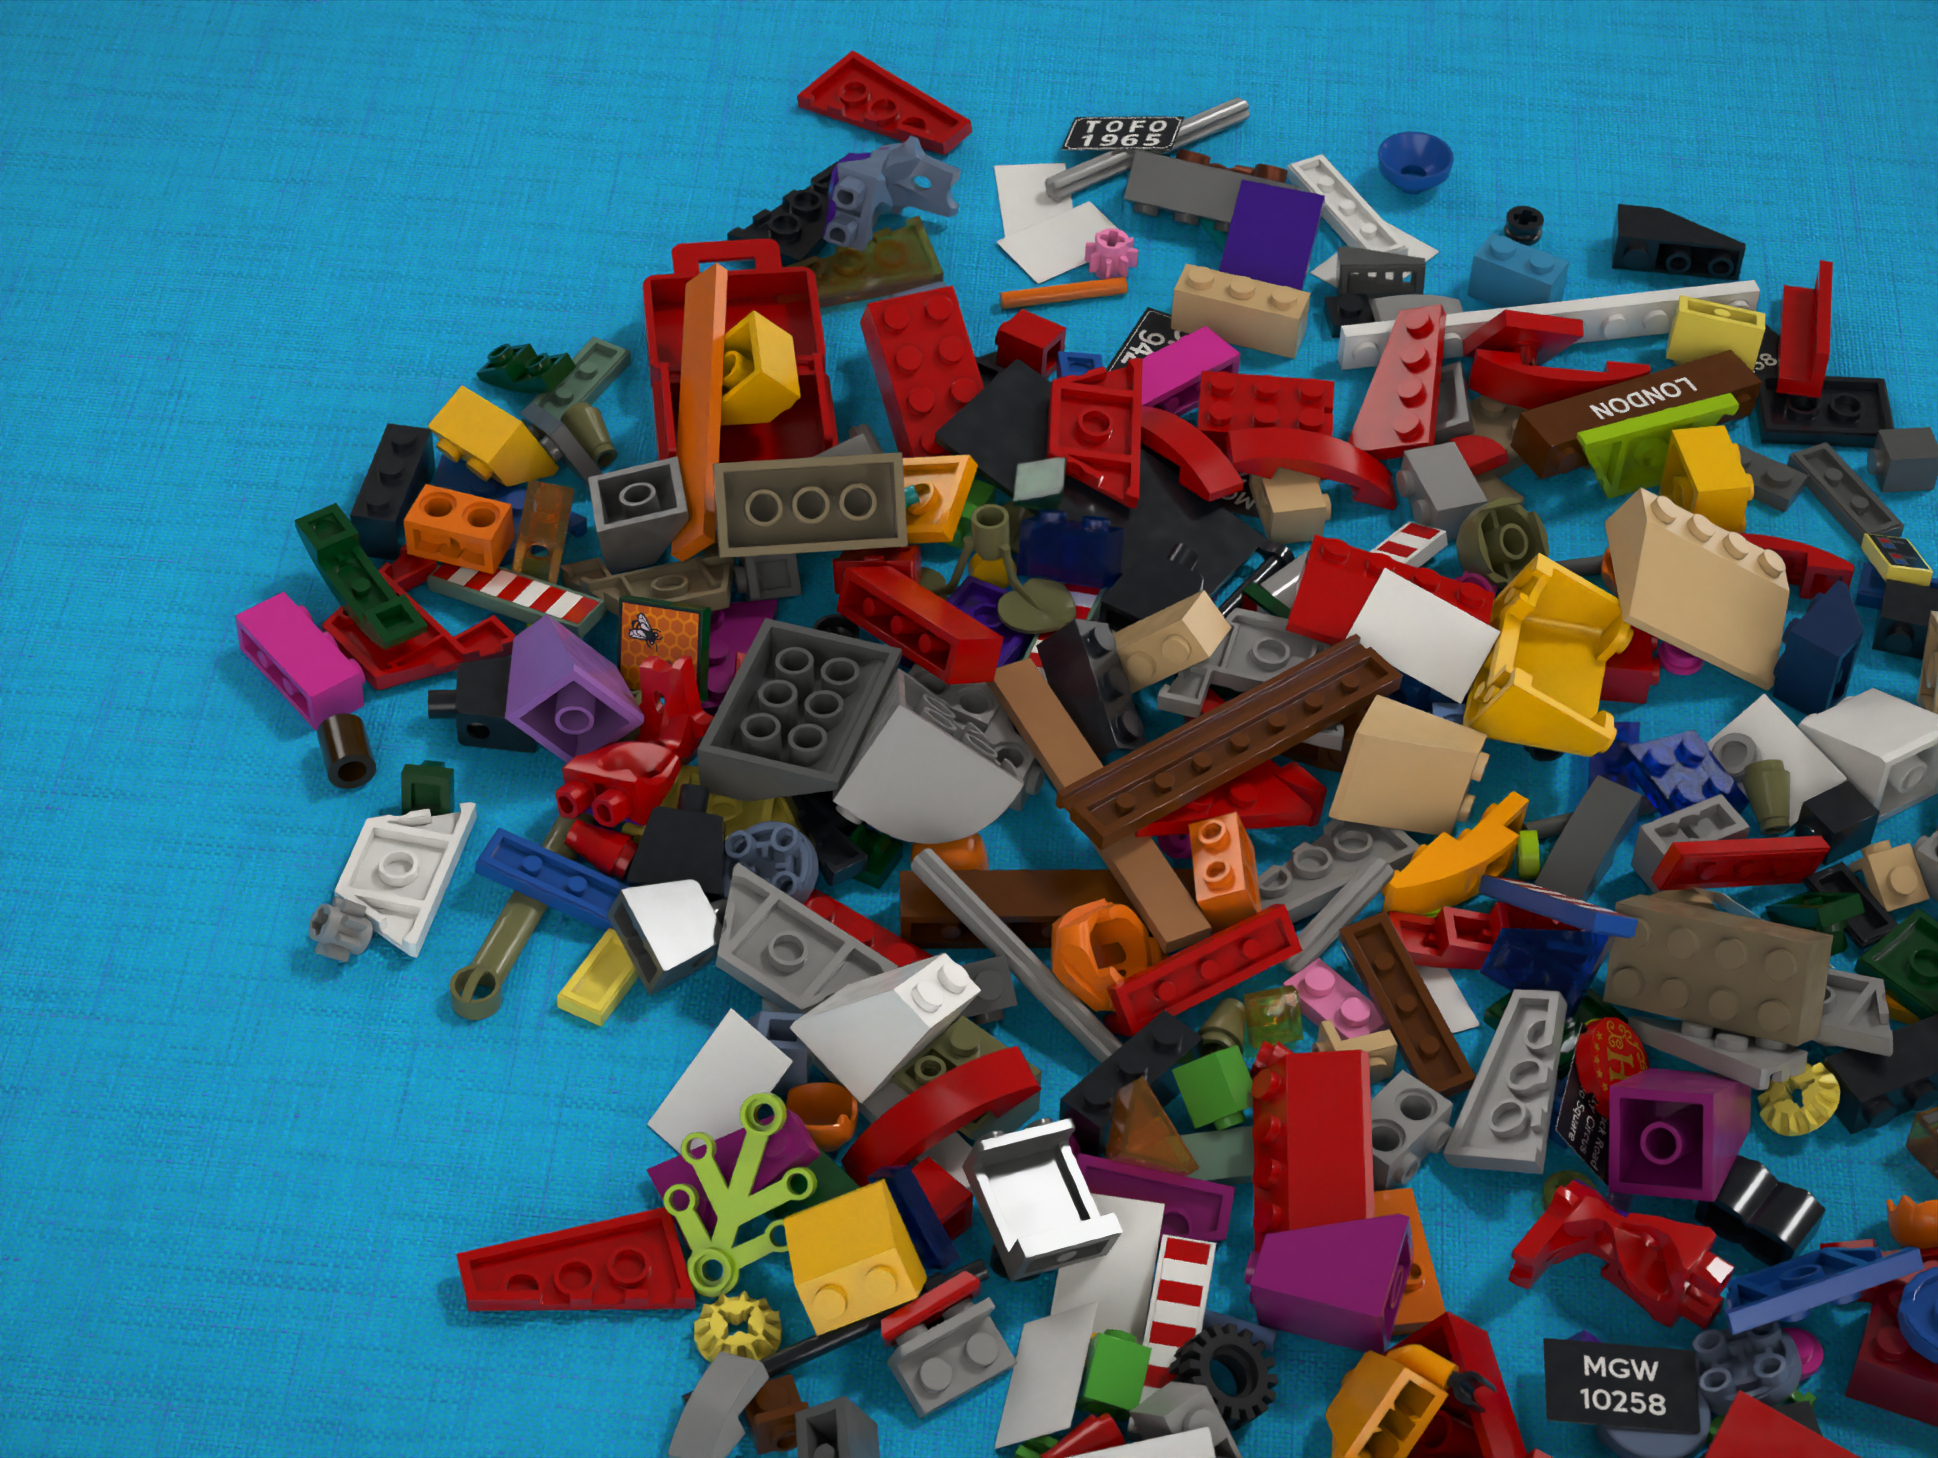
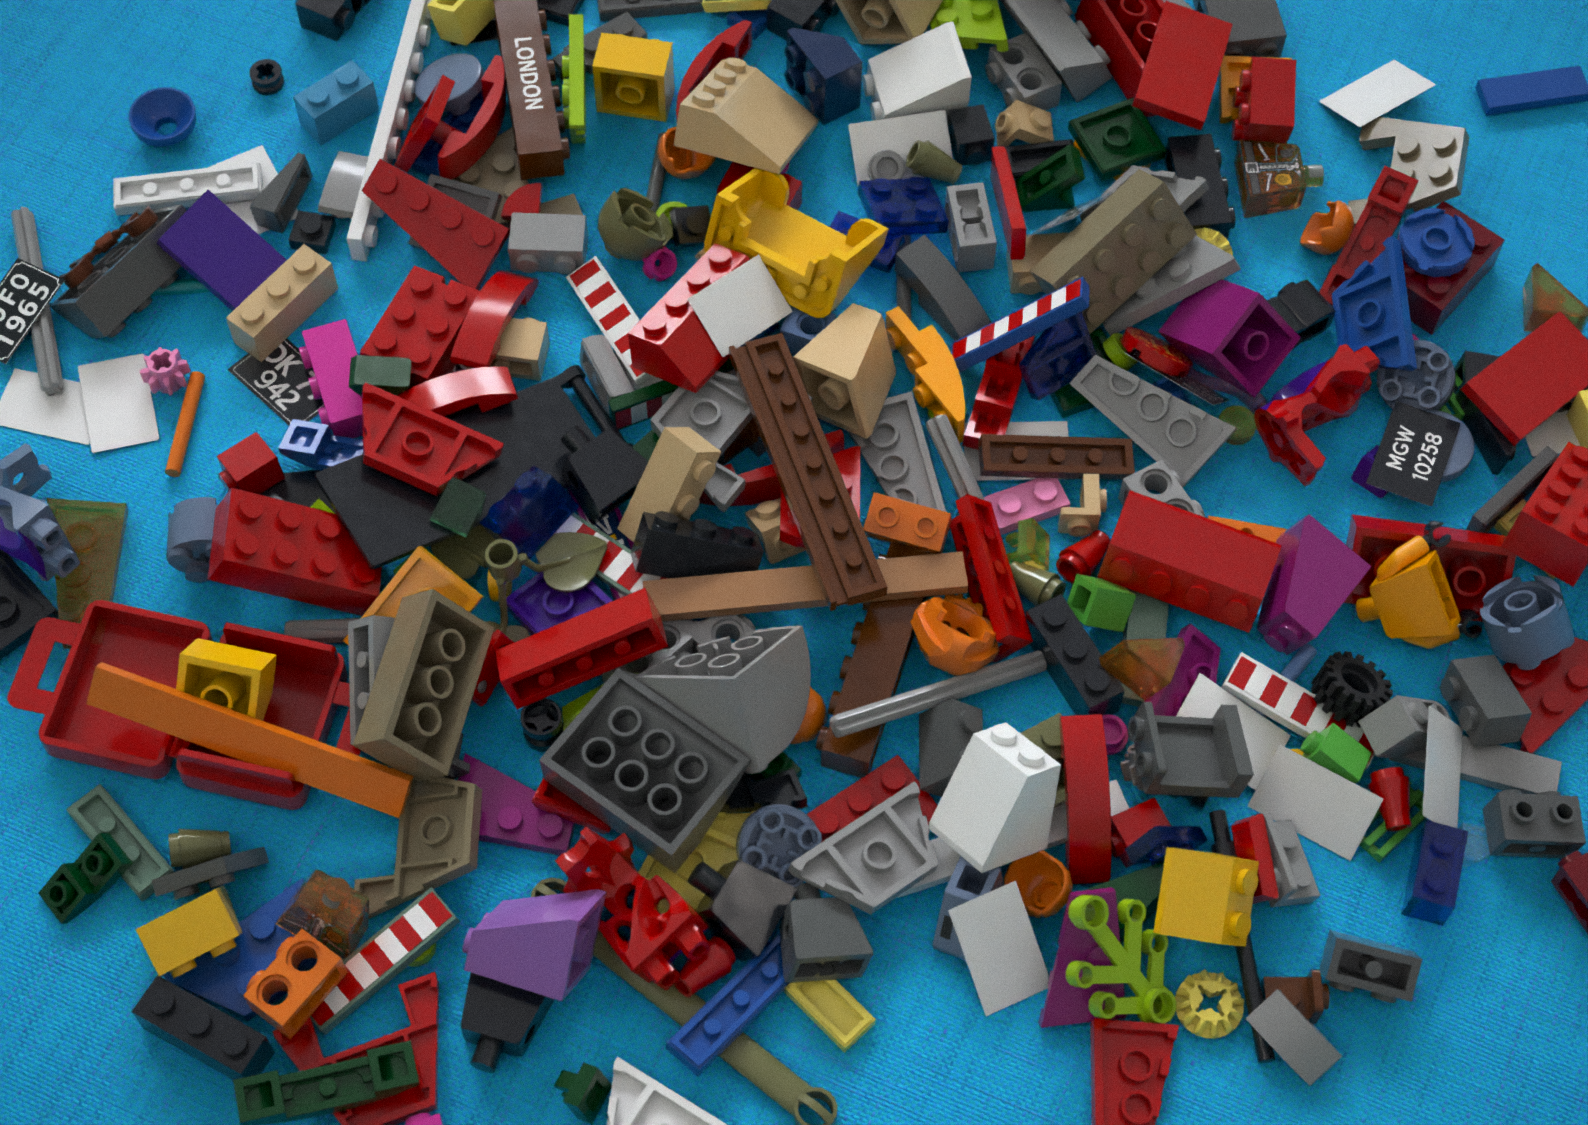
camera: 70 degrees left, 15 degrees up
flat silver slope [588,457,690,574] -> none
tile [617,595,711,703] -> none
lime tile [1515,830,1540,880] -> none
none -> dark green slope [348,355,412,397]
none -> sand blue tile [414,53,485,115]

